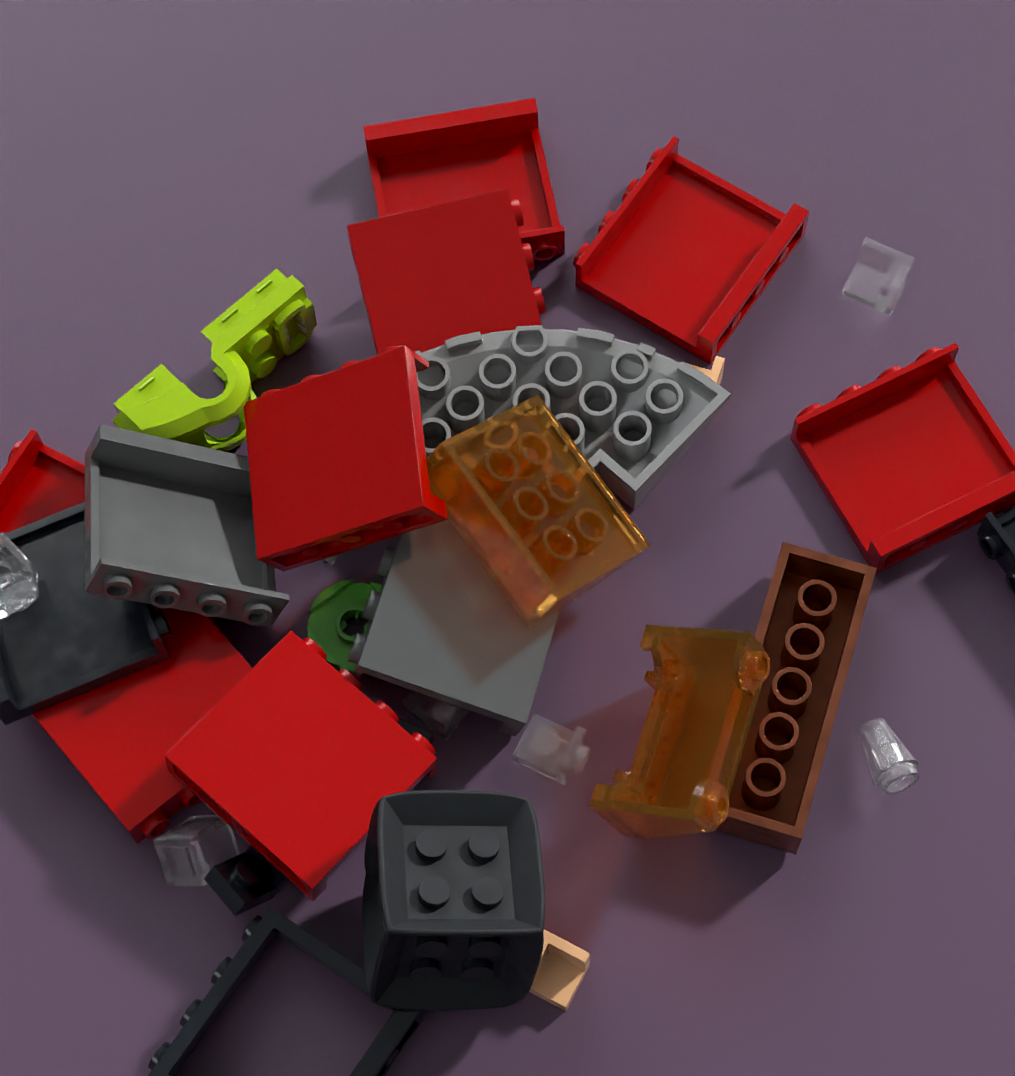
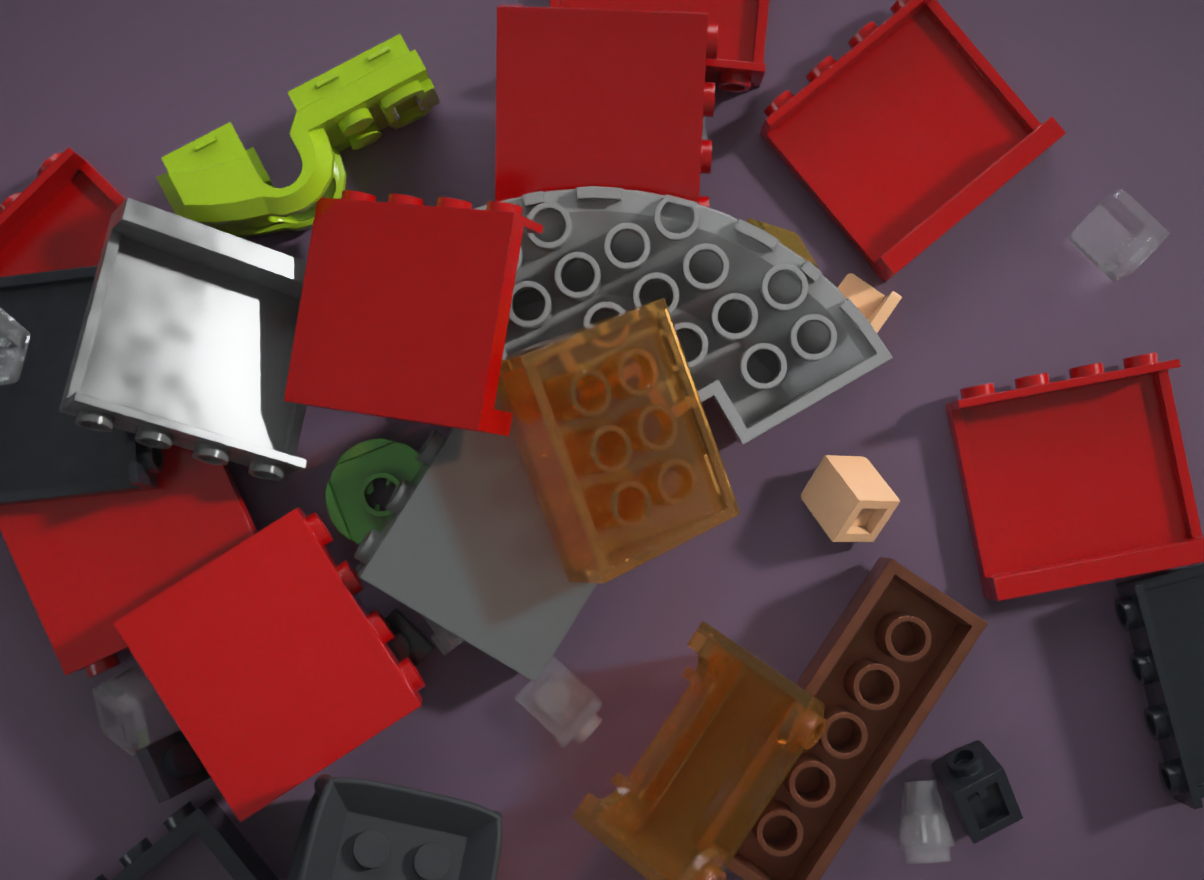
camera: 10 degrees right, 20 degrees up
none -> light nougat panel [801,455,900,542]
none -> black bracket [932,740,1023,844]

